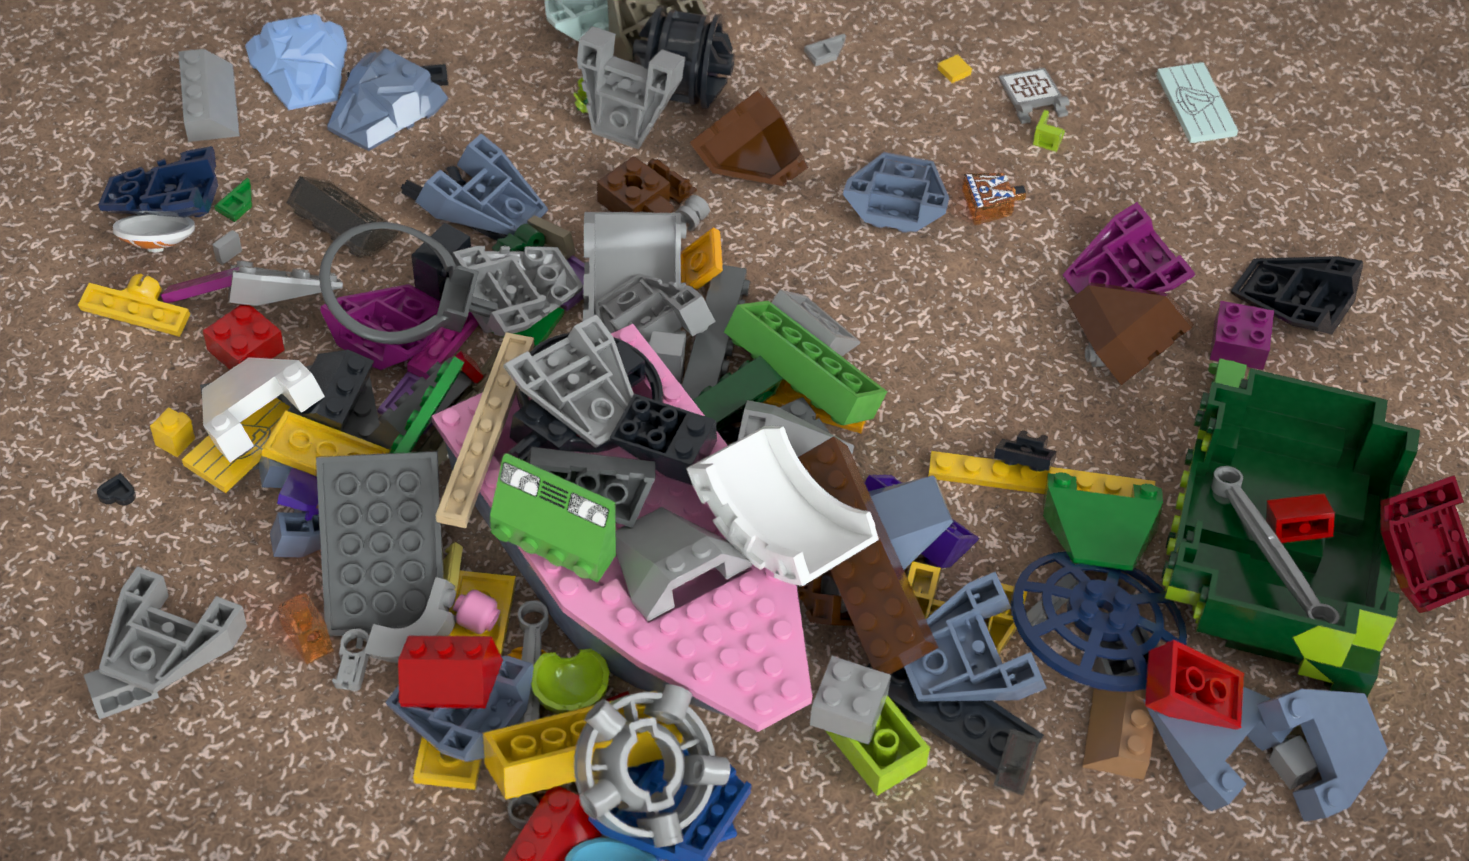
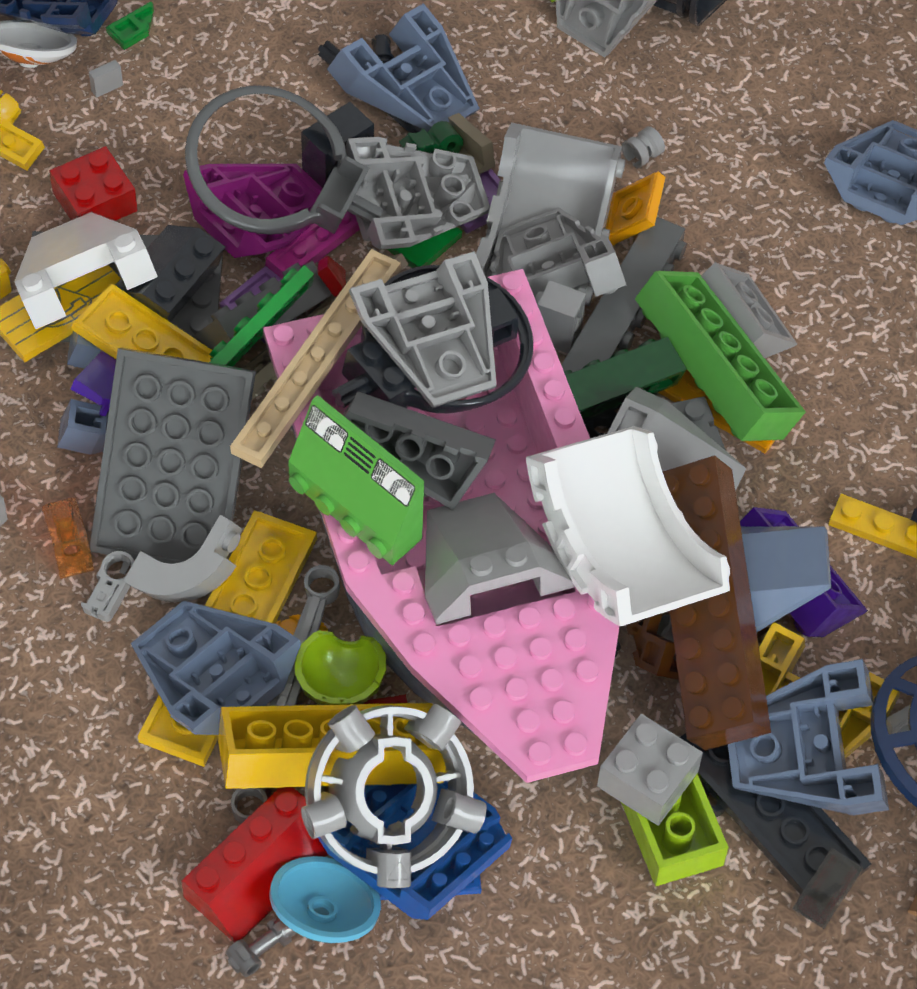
camera: 15 degrees right, 5 degrees up
magenta tile [161,267,239,303] -> none
light grey wedge [228,260,343,306] -> none
clear smoke slope [286,176,403,258] -> none
red slope [398,636,503,709] -> none
light yellow tile [443,542,463,593] -> none
bright pink head [453,590,500,634] -> none
reddish brown brick [597,156,674,213] -> none
black slope [609,394,717,486] -> none
reddish brown hinge [647,158,697,204] -> none
reddish brown panel [689,87,809,187] -> none

